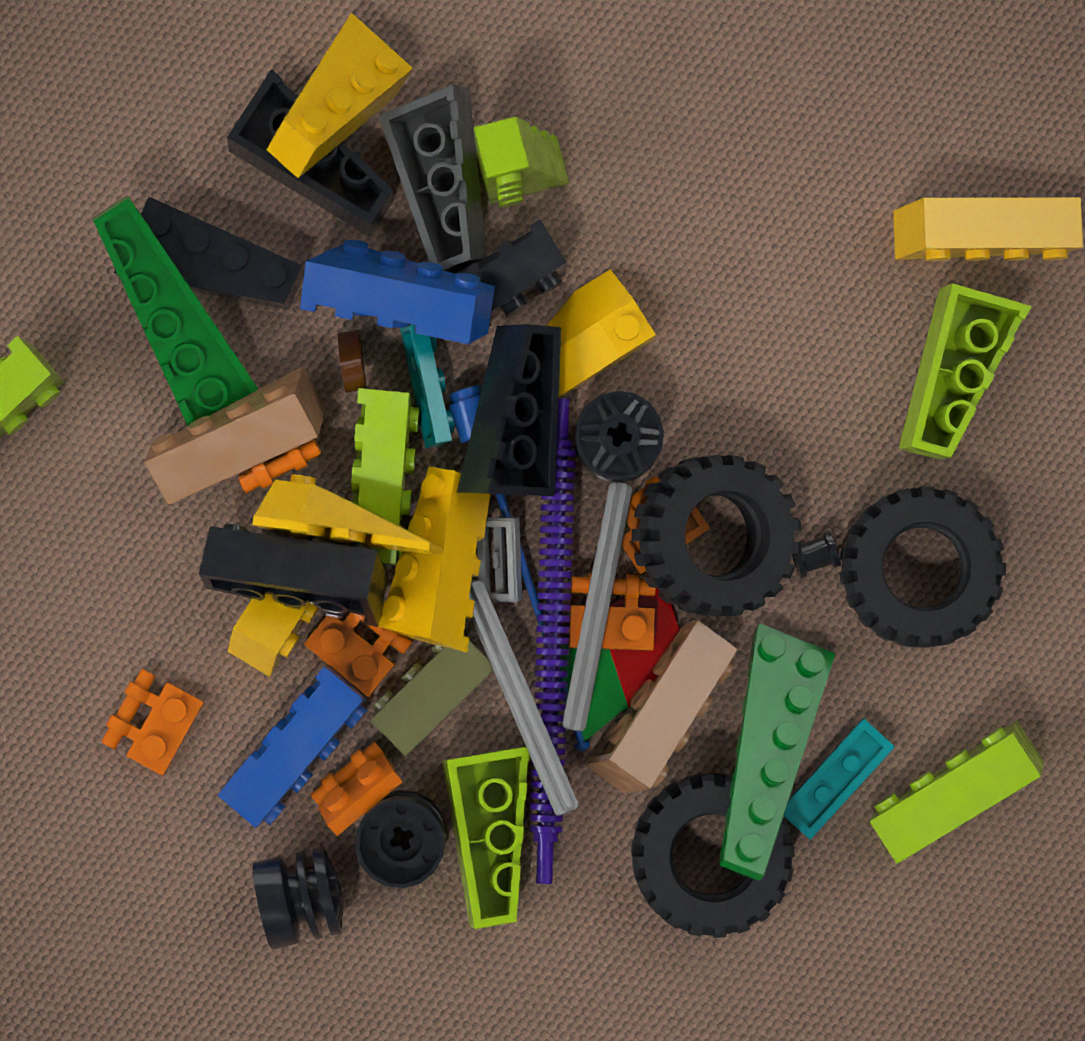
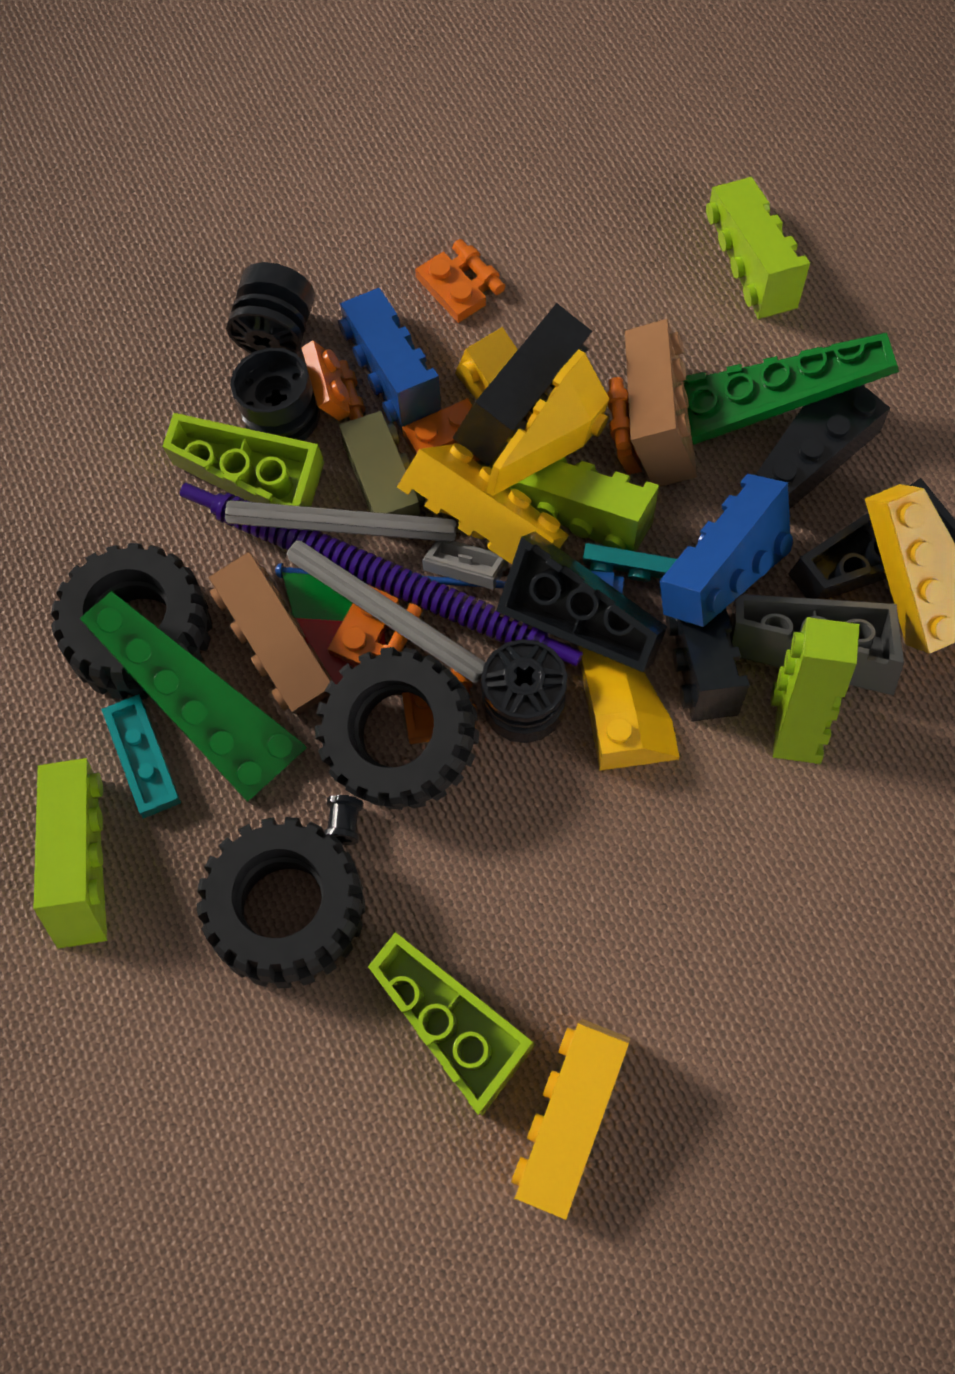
camera: 120 degrees right, 20 degrees down
reddish brown beam [337,330,367,393] -> none

